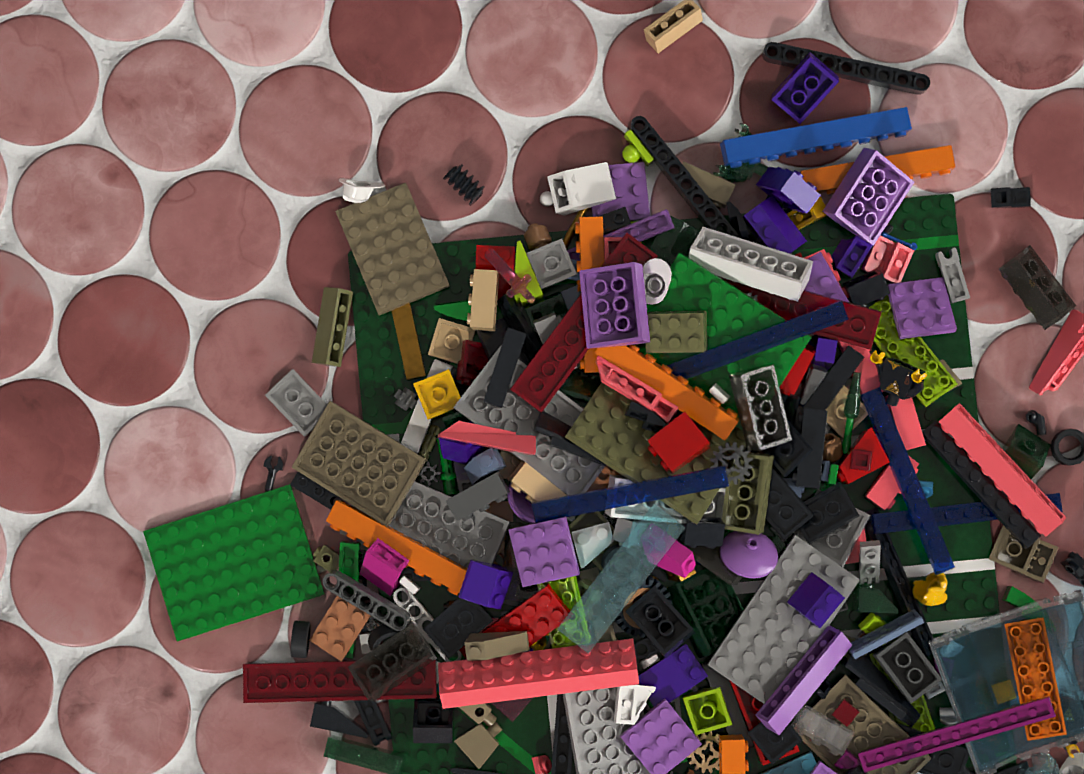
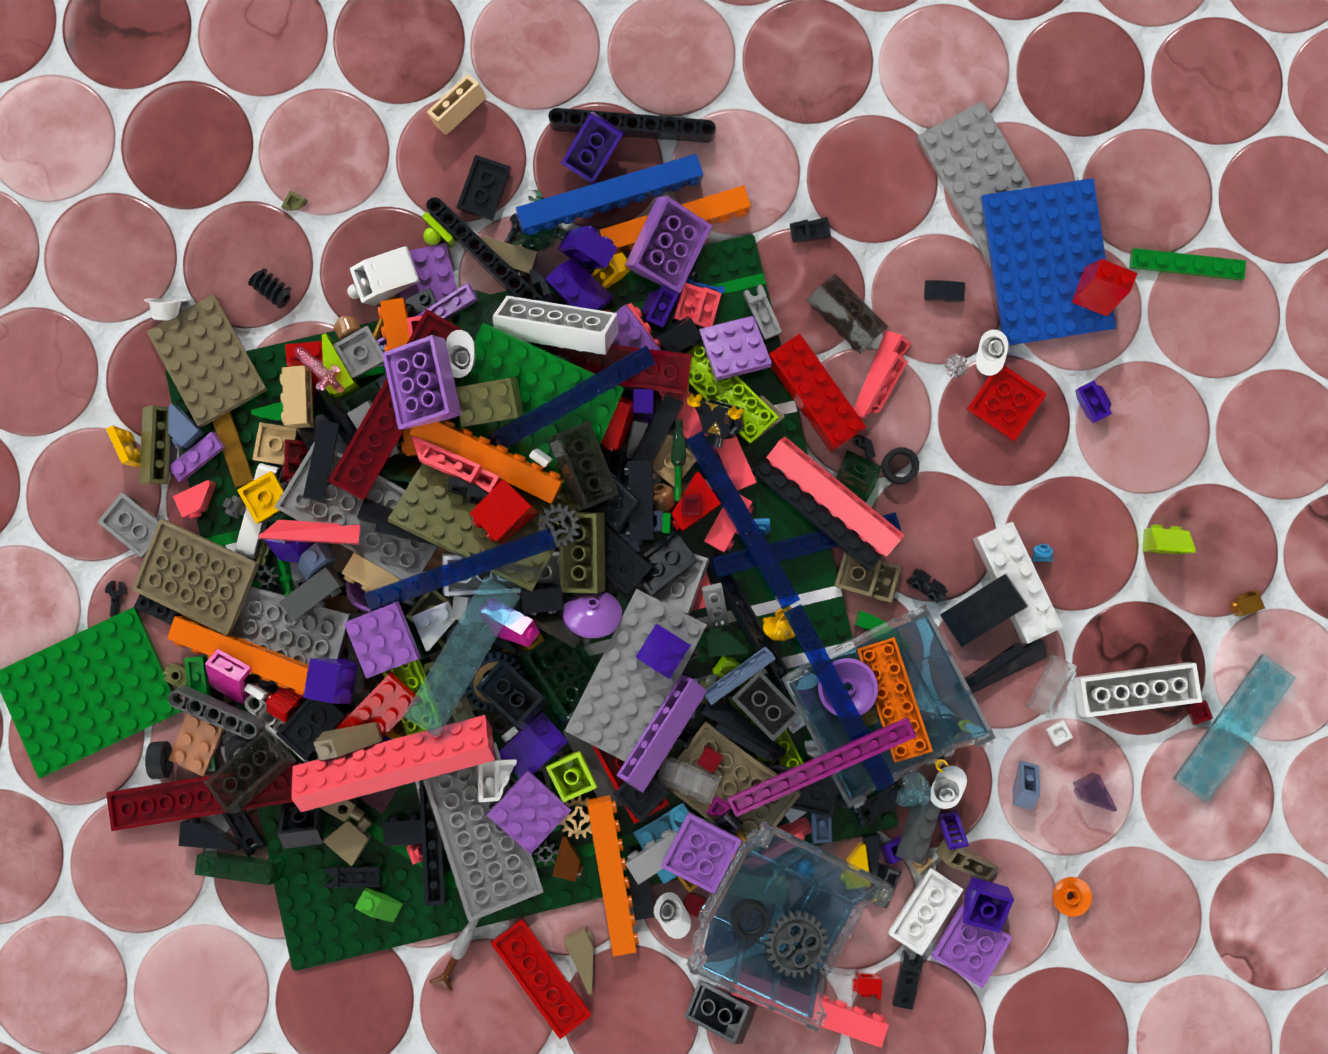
camera: 10 degrees left, 0 degrees up
none -> yellow plate [106,425,141,468]
none -> sand blue slope [168,403,205,449]
none -> medium lavender plate [169,432,225,482]
none -> coral slope [173,480,216,520]
none -> red brick [266,687,307,723]
none -> olive tile [281,191,308,211]
none -> black brick [383,814,422,846]
none -> black plate [457,155,511,221]
none -> black bar [504,213,521,244]
none -> red brick [769,333,866,452]
none -> clear blue plate [784,604,896,791]
none -> medium lavender dish [818,658,878,718]

